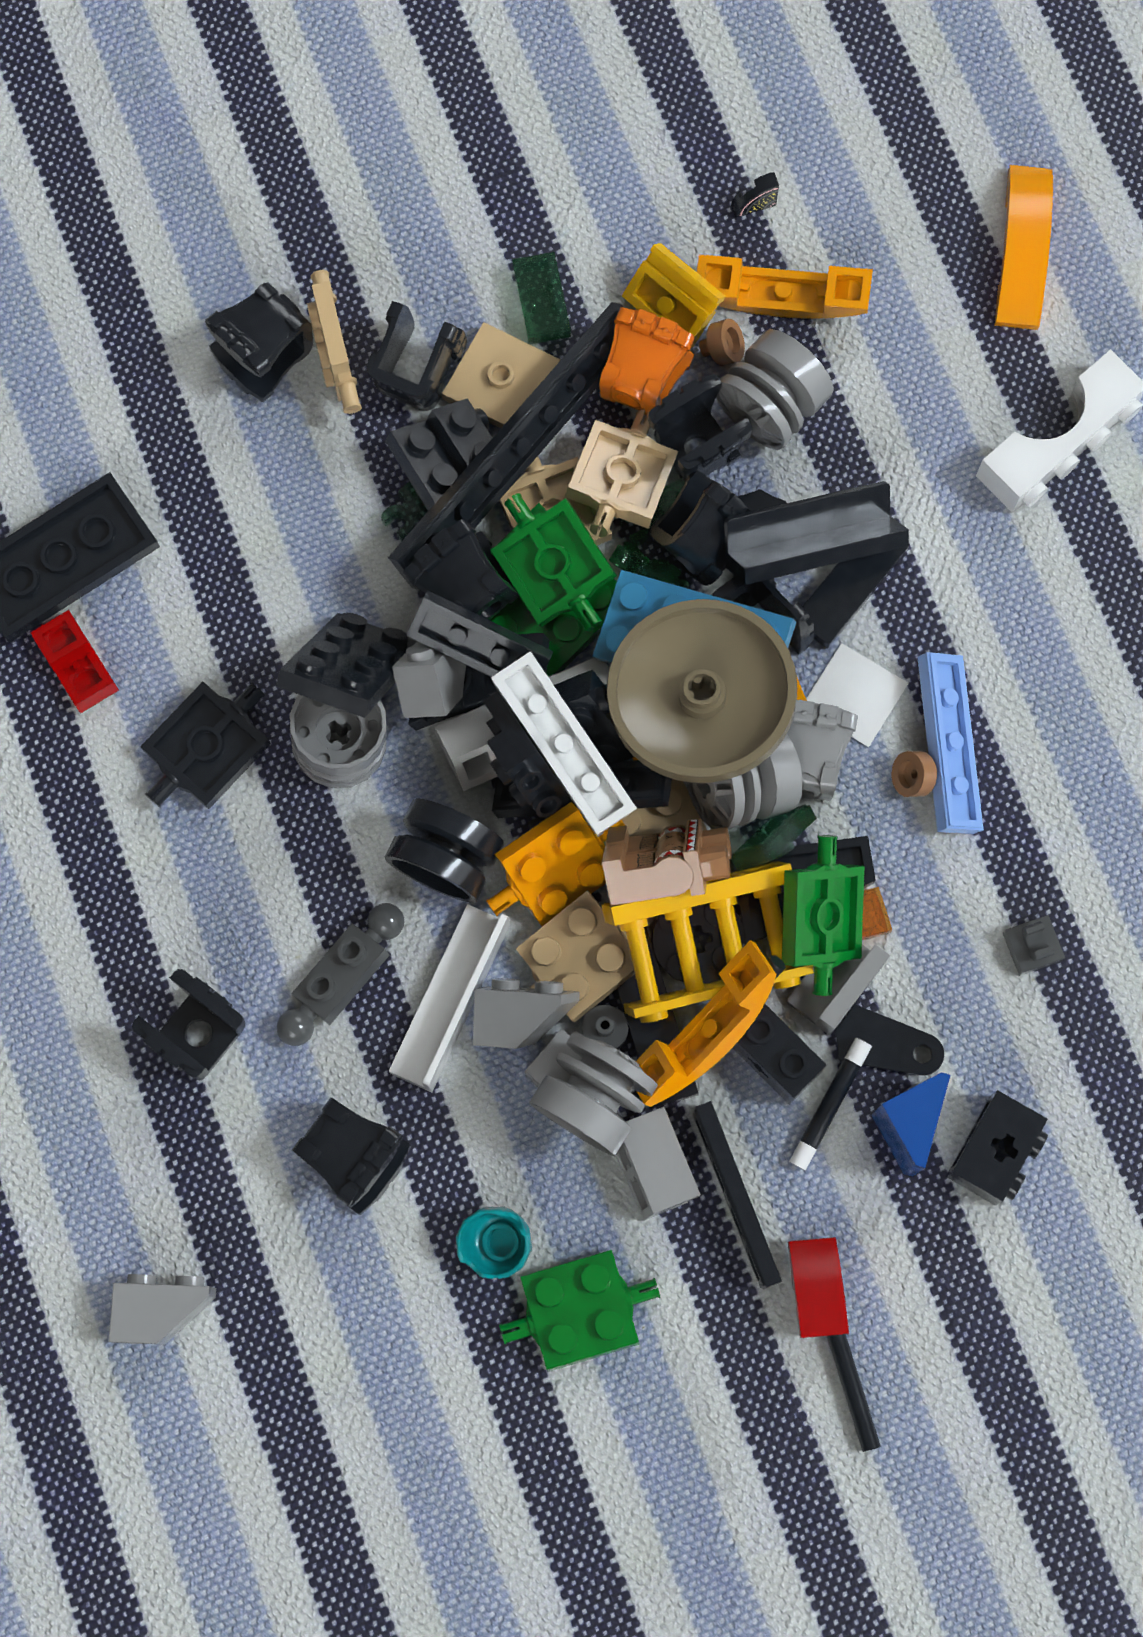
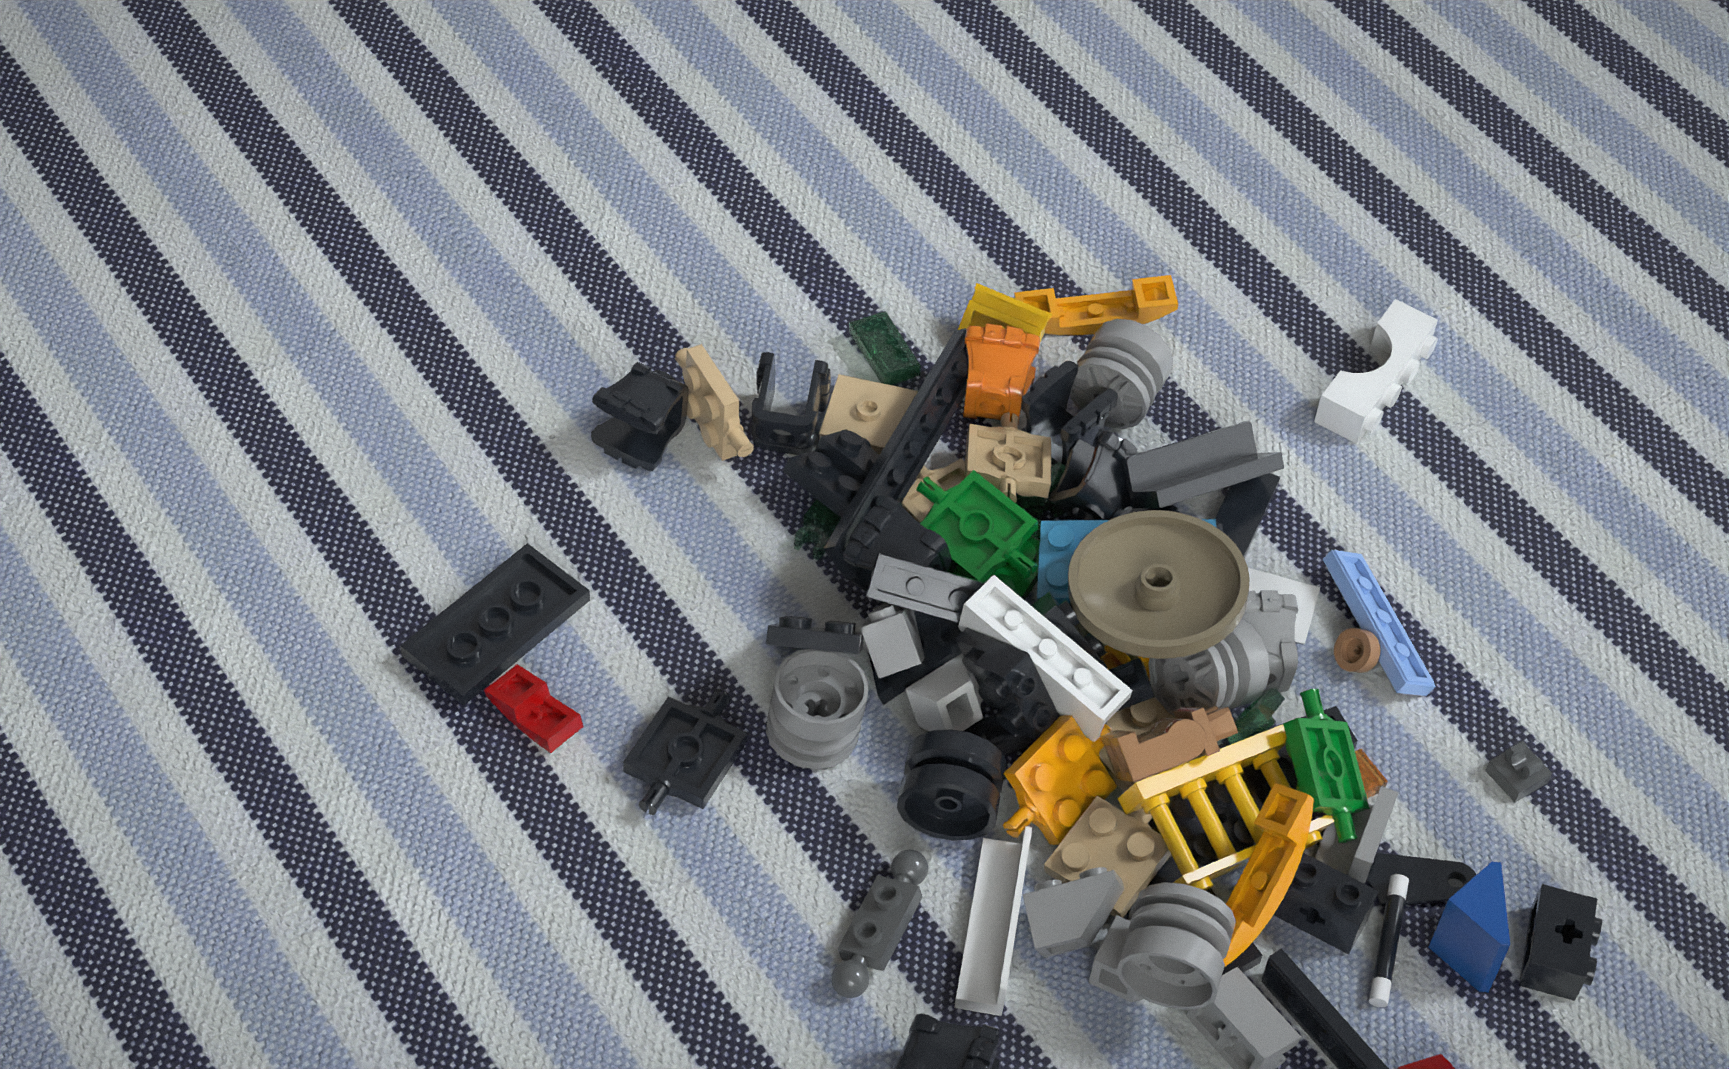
camera: 20 degrees left, 25 degrees down
black piece [132,969,246,1081] -> none
medium nougat tile [699,319,745,366] -> none
black tile [731,172,779,218] -> none
light orange slope [995,165,1053,330] -> none

